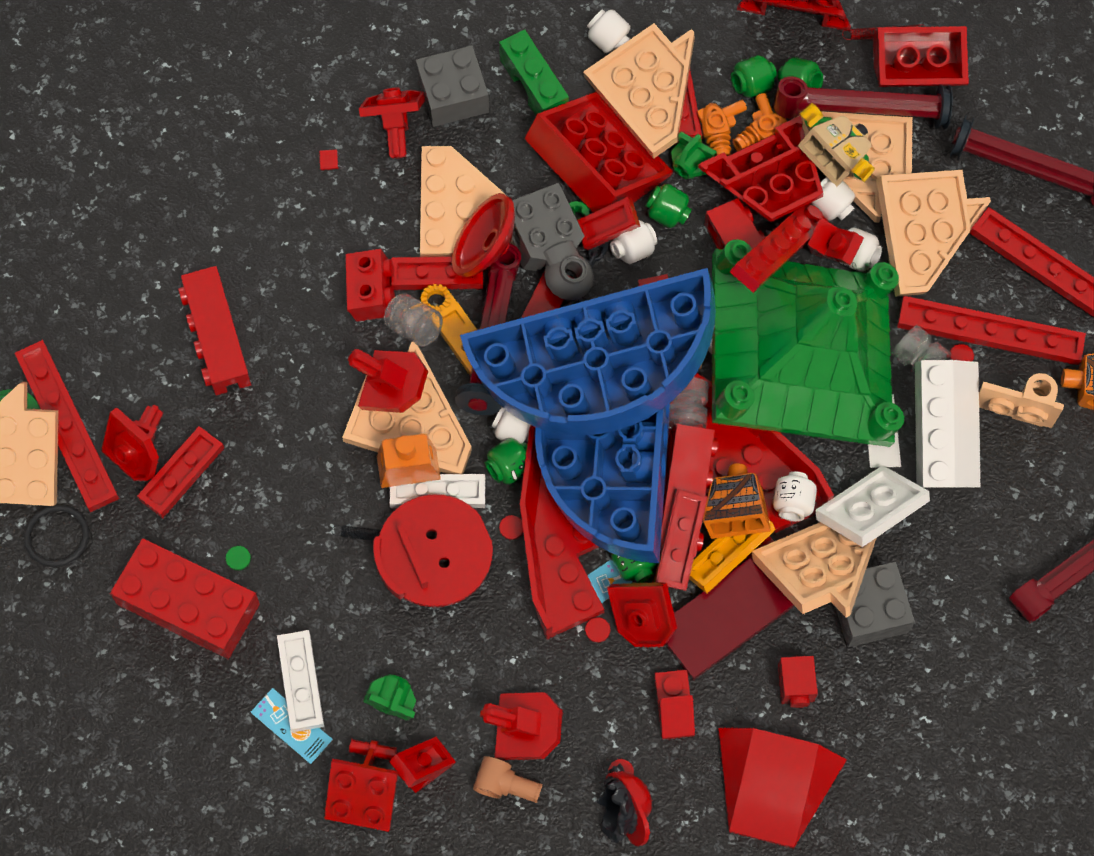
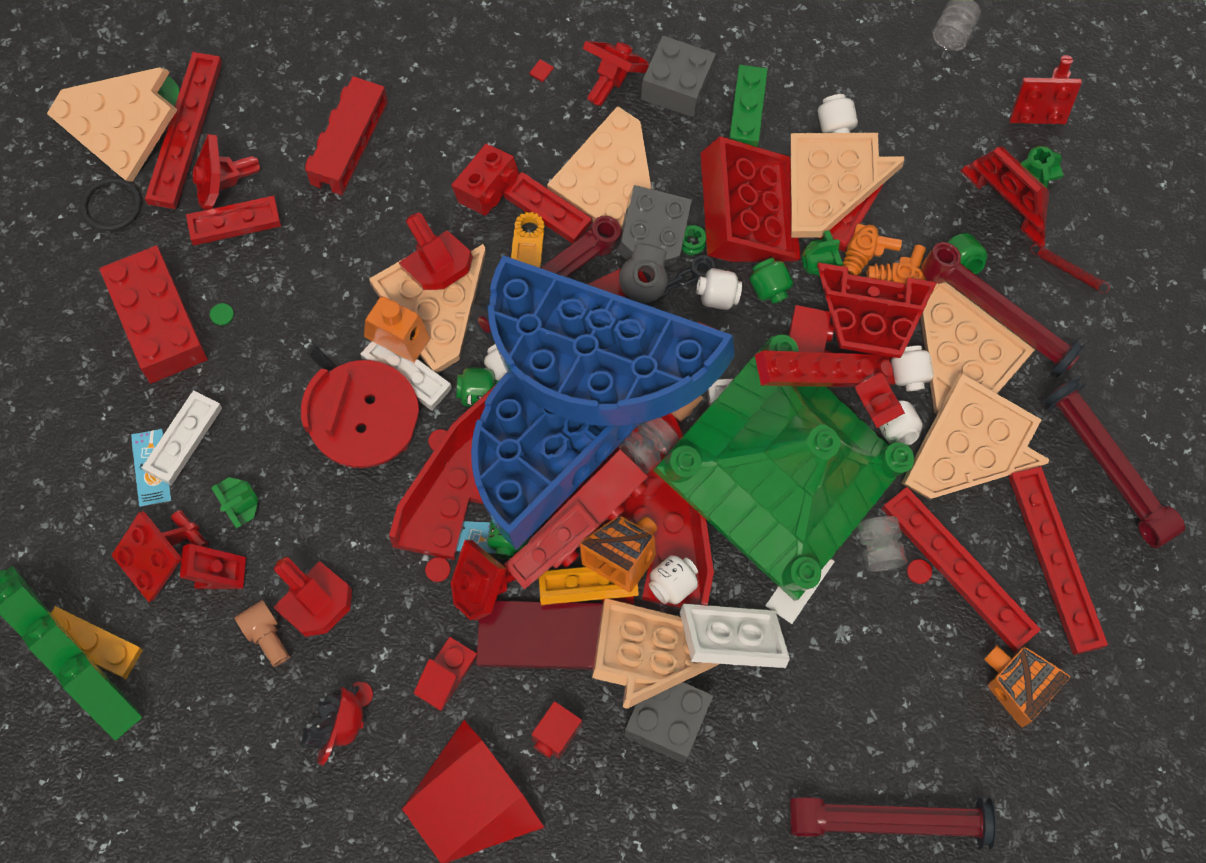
camera: 35 degrees right, 0 degrees up
clear wheel [384,293,443,347] -> none
red dish [452,193,515,277] -> none
red tile [577,197,641,250] -> none
green head [731,55,777,98] -> none
tan torso [798,103,875,187] -> none
red slope [873,26,969,87] -> none
white slope [915,360,980,488] -> none
light nougat piece [979,373,1064,428] -> none

